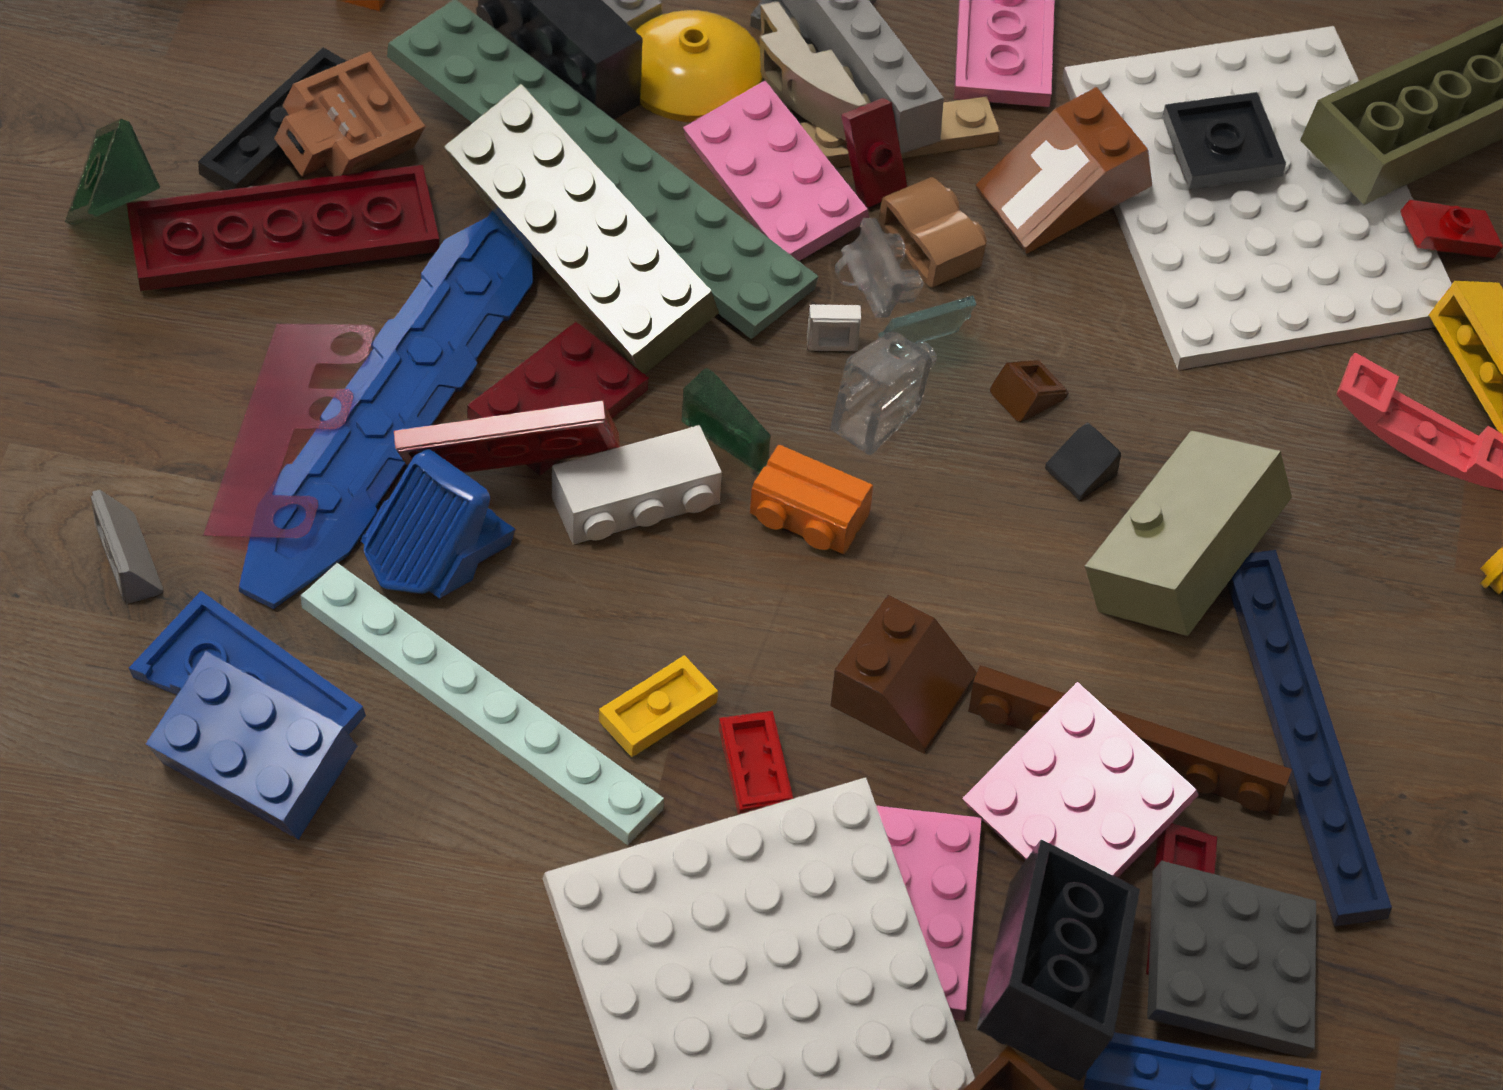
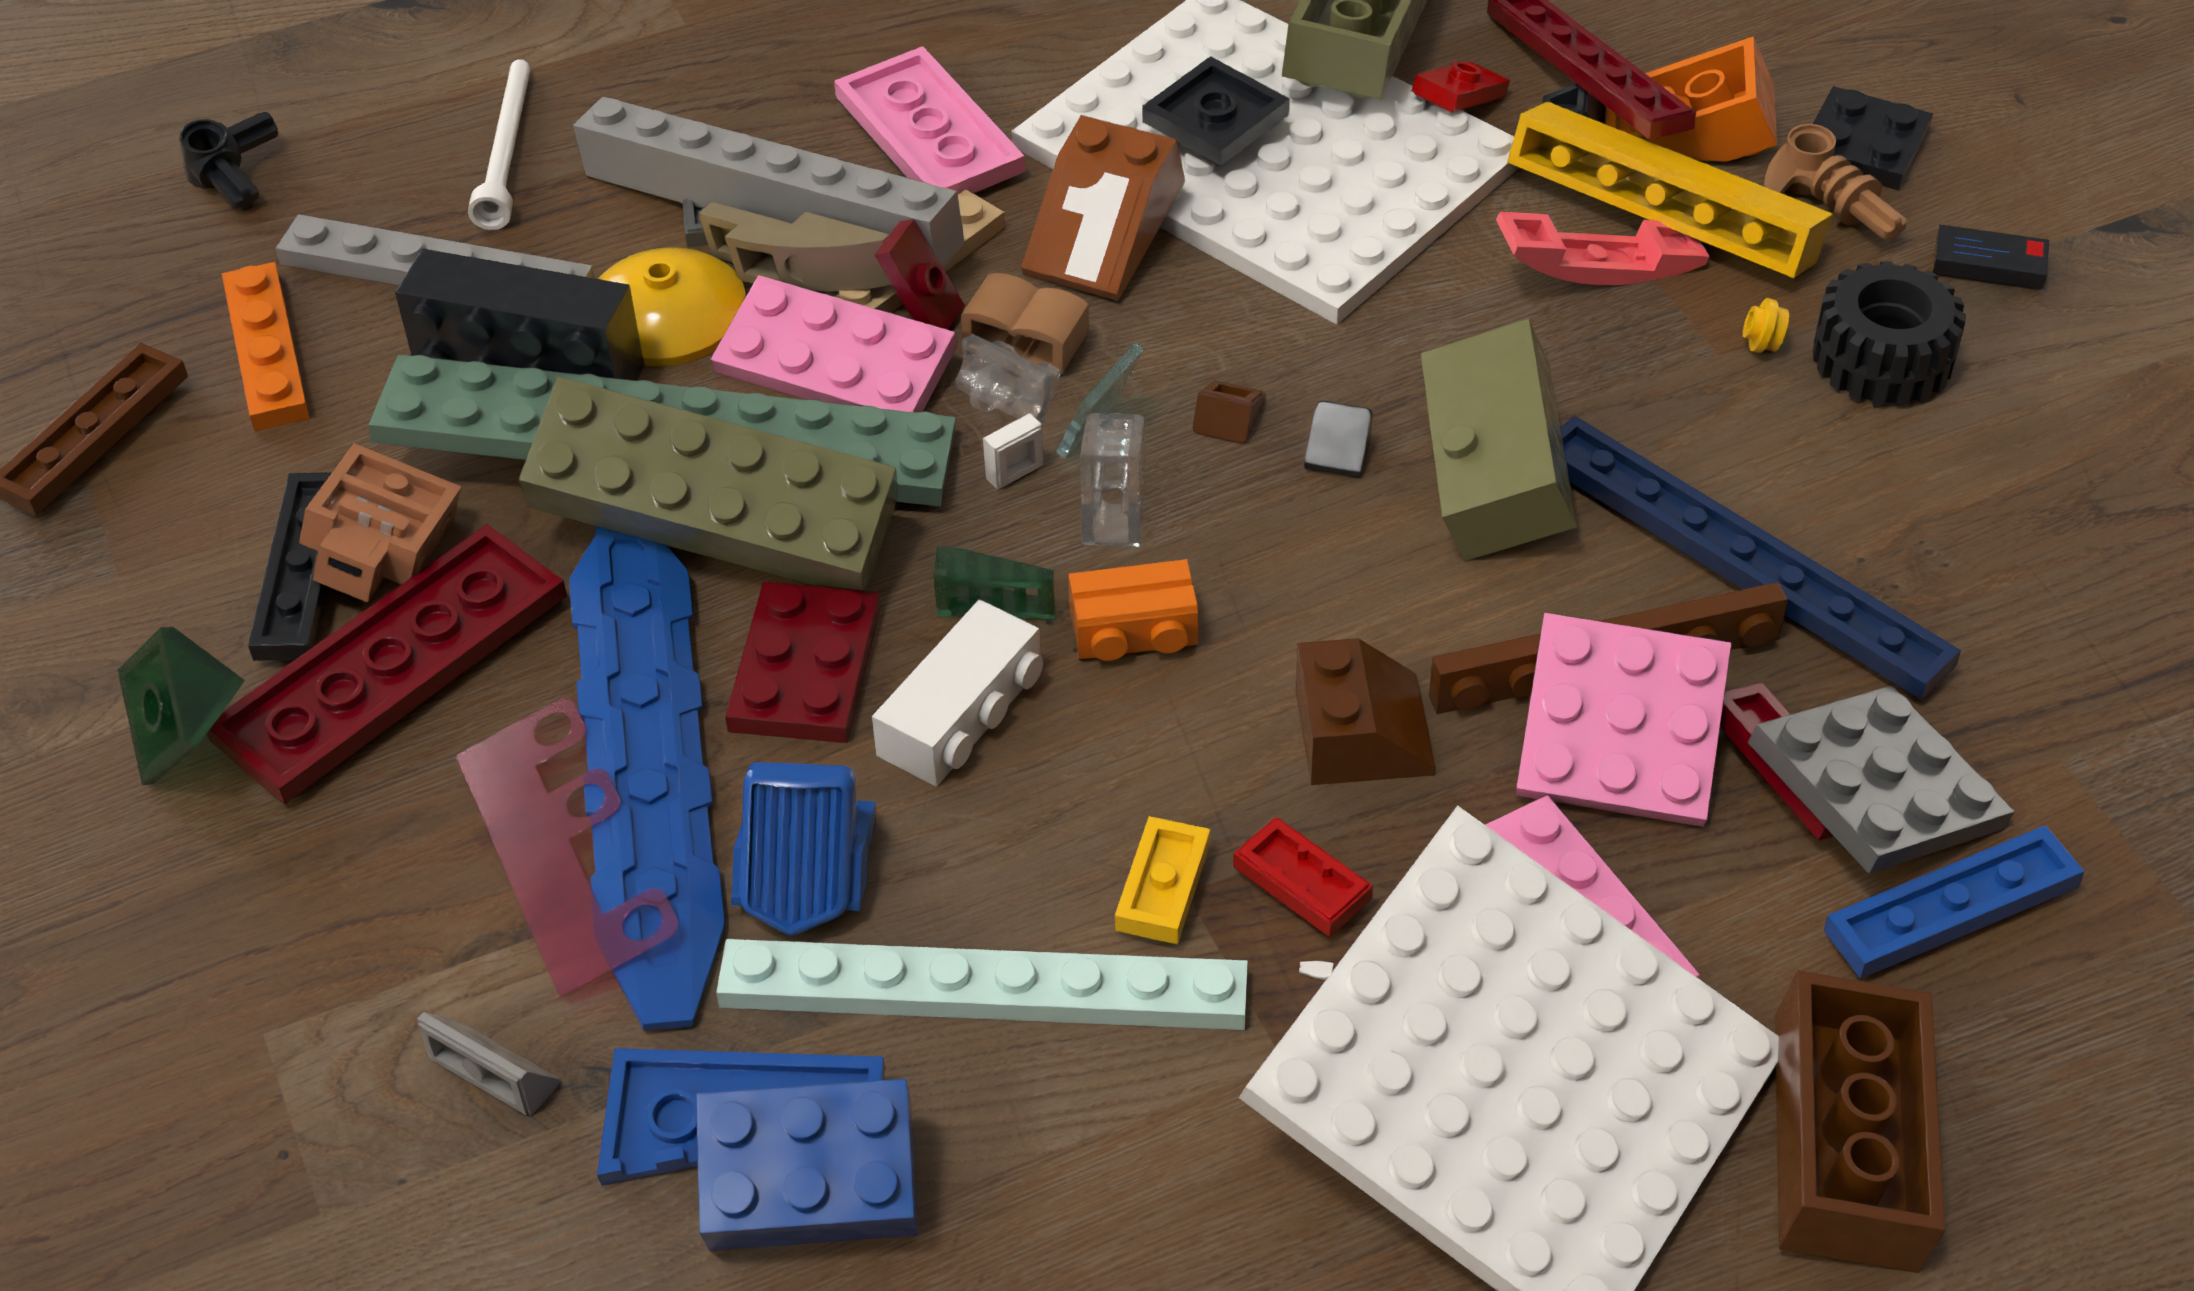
camera: 30 degrees left, 5 degrees down
red tile [394,401,620,473] -> none
black brick [977,839,1140,1081] -> none

